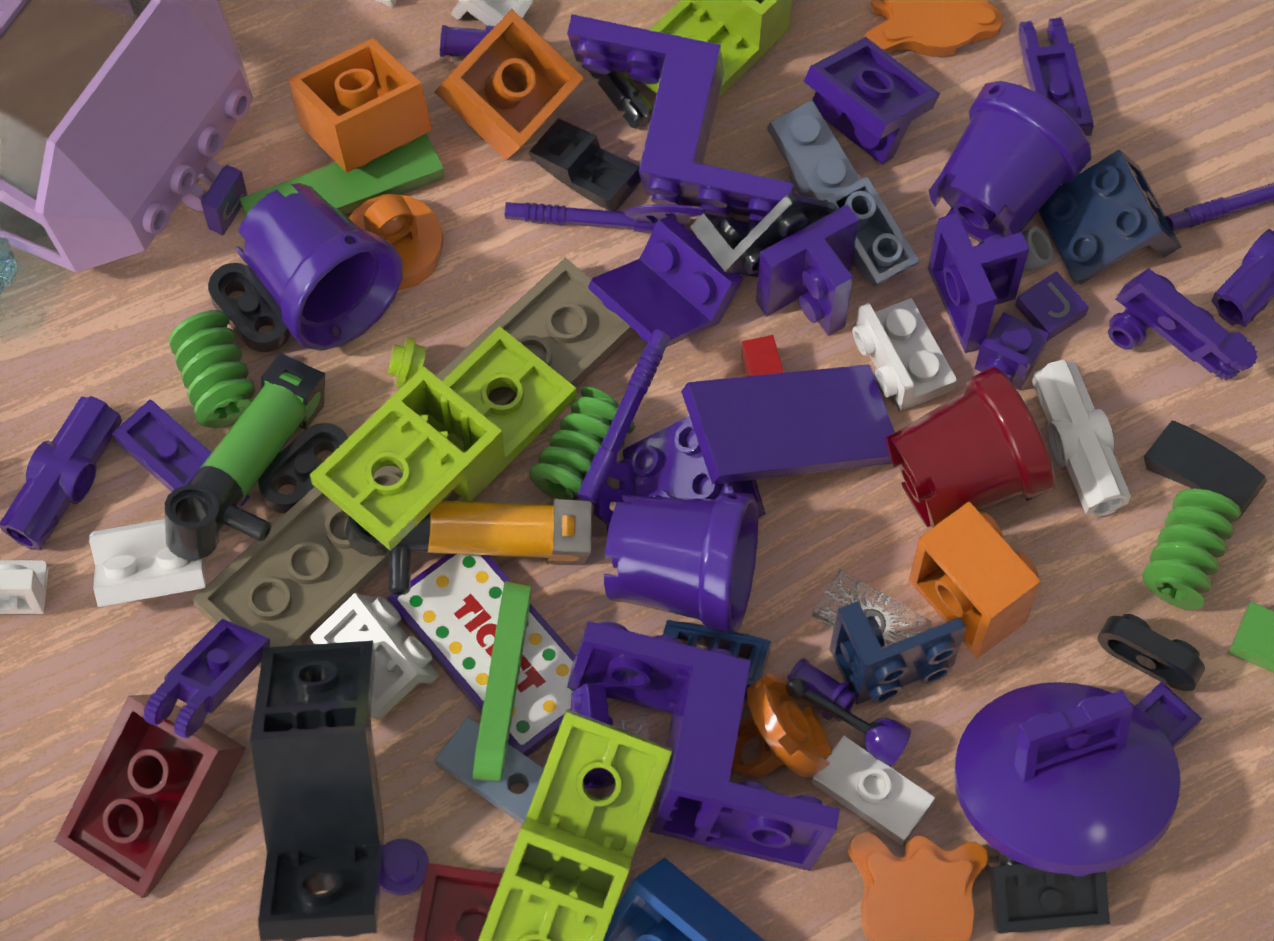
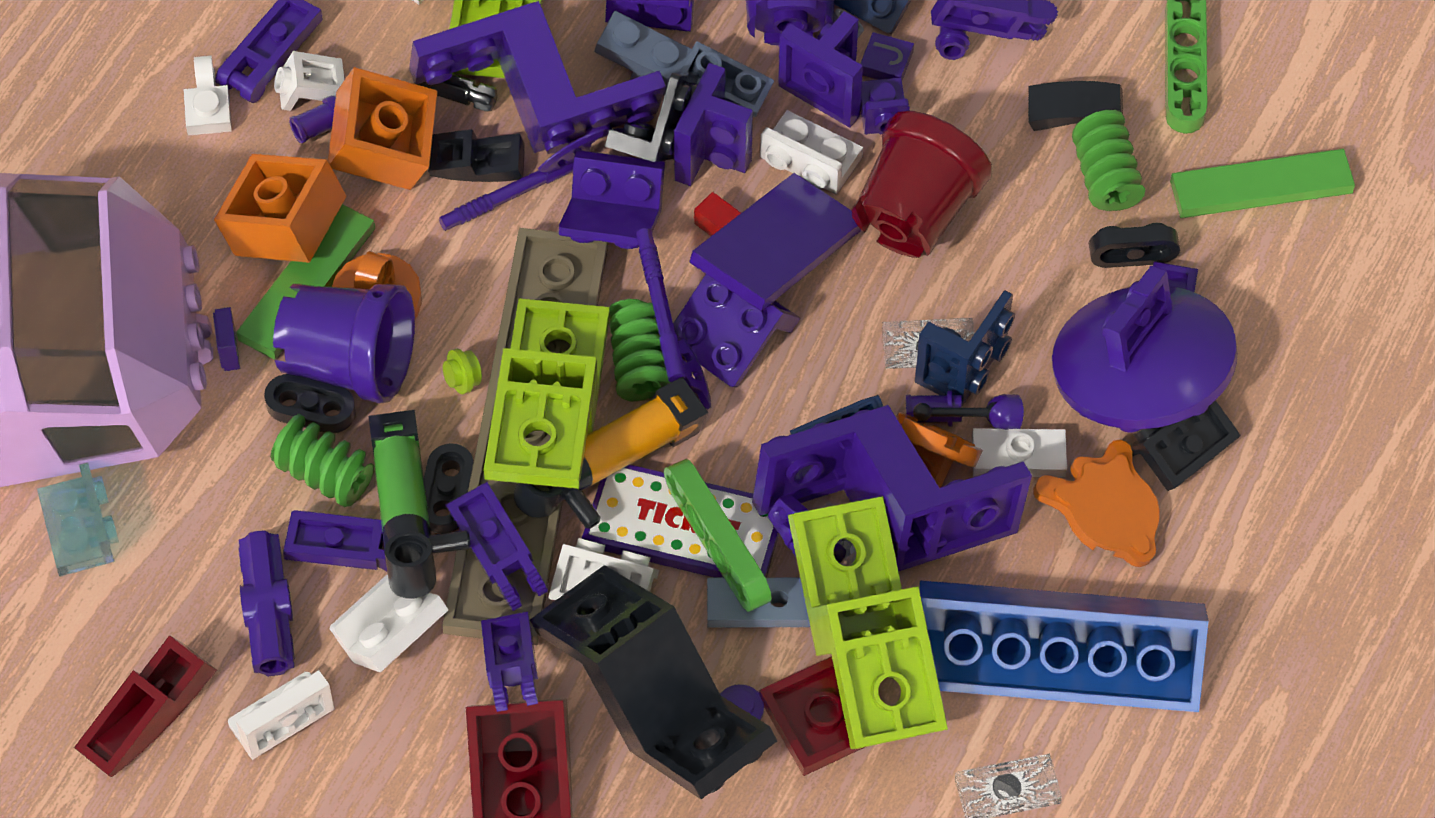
camera: 35 degrees left, 5 degrees down
dark purple piece [604,493,758,635] -> none
orange brick [909,502,1041,659] -> none
white piece [1032,359,1131,518] -> none
none -> dark purple hinge [446,482,548,611]

